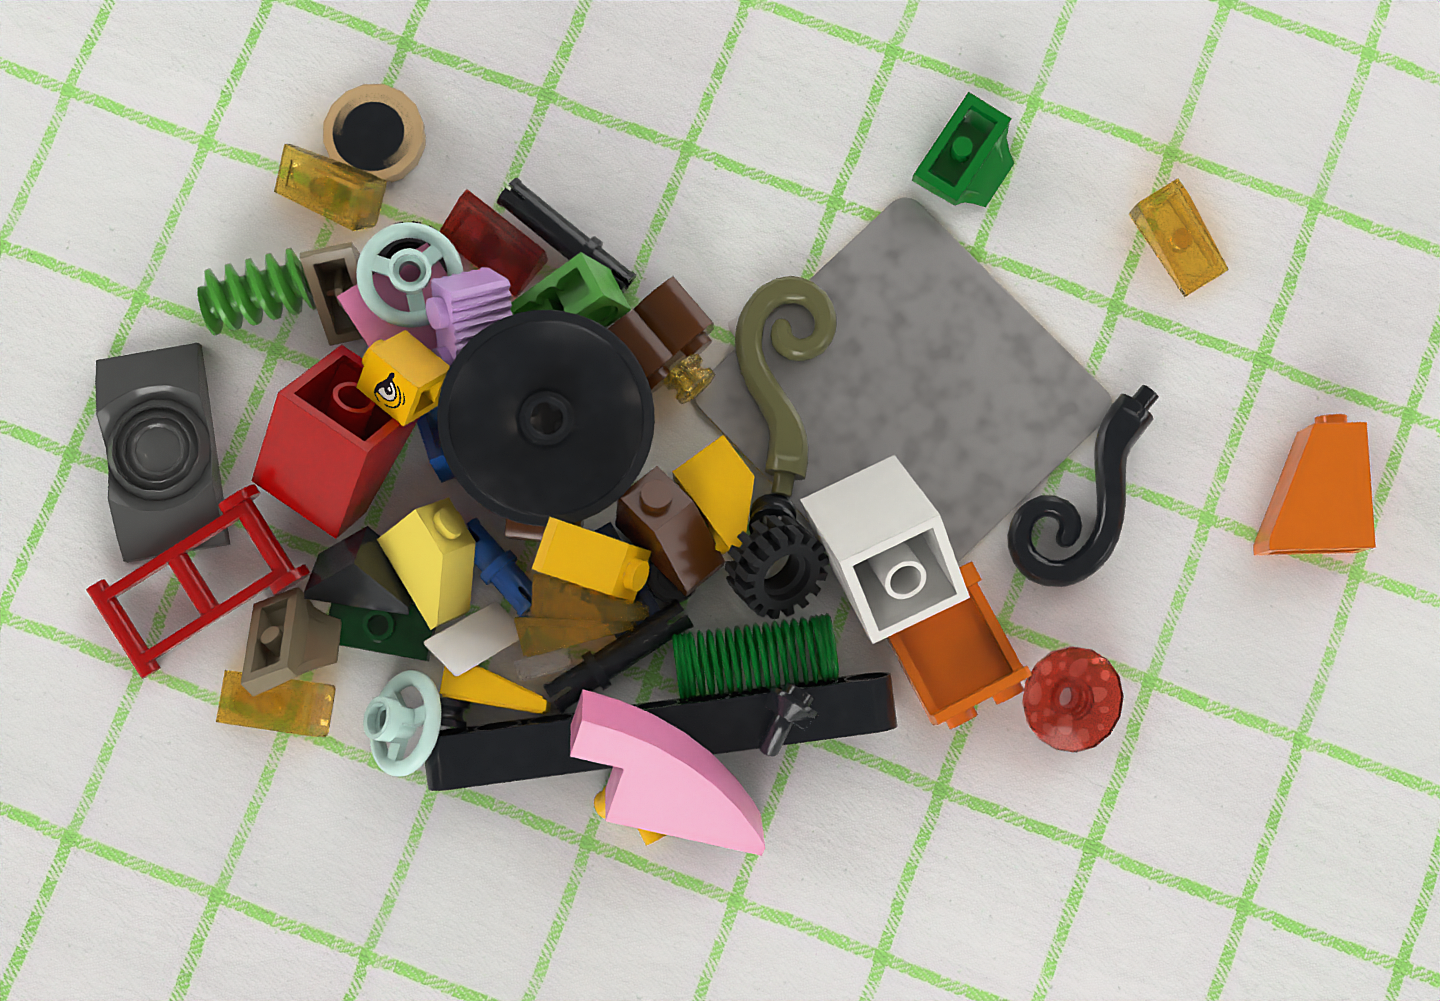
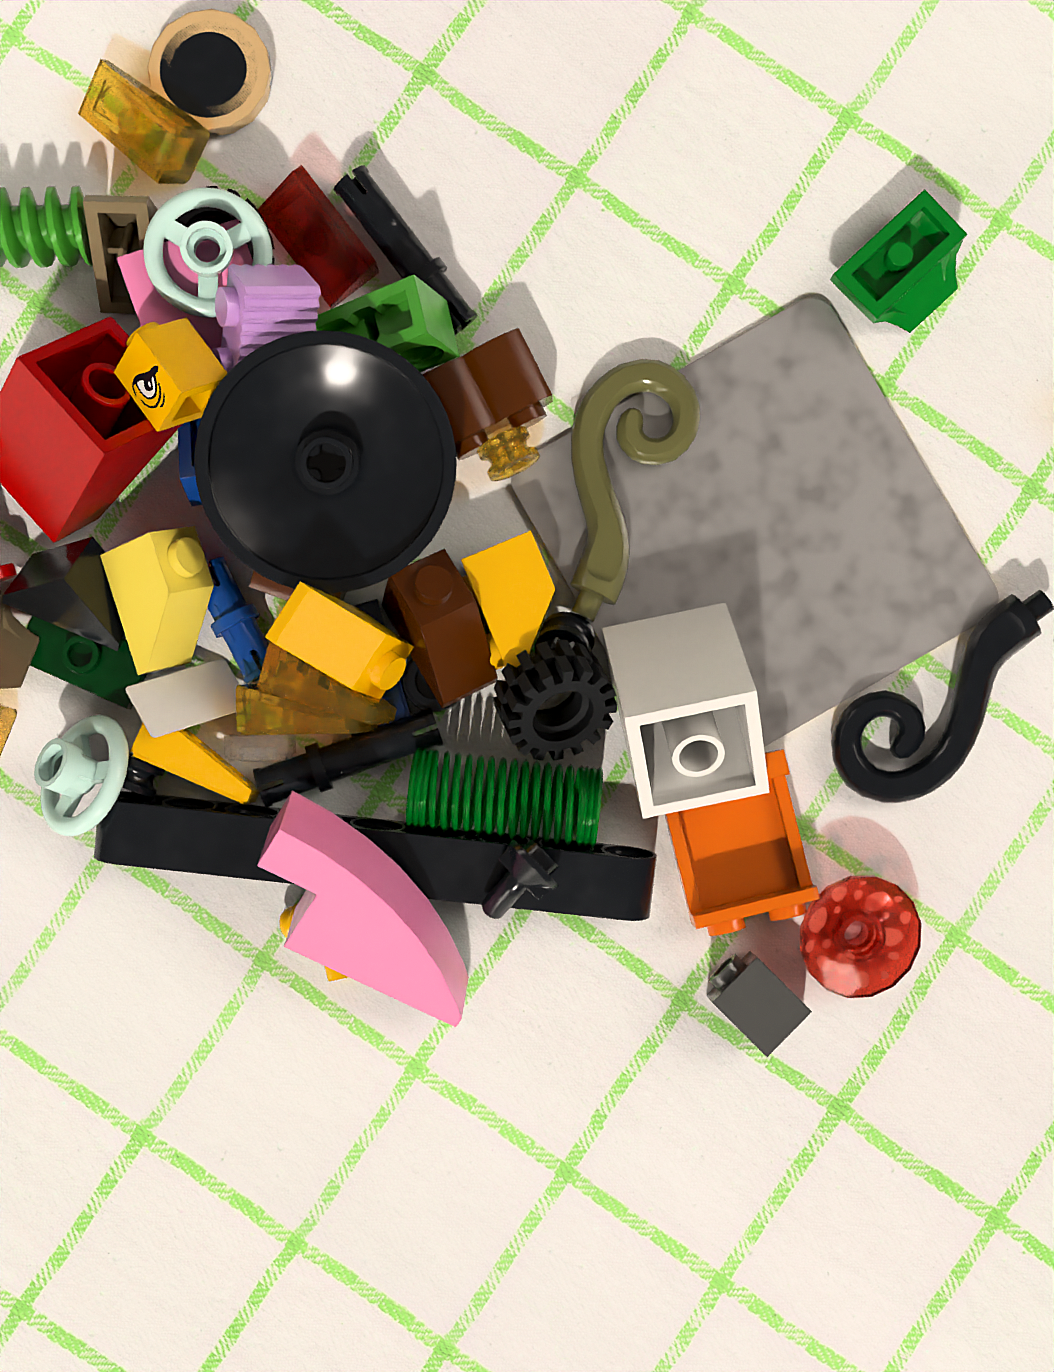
camera: 20 degrees right, 5 degrees up
none -> dark grey brick [707,951,812,1057]

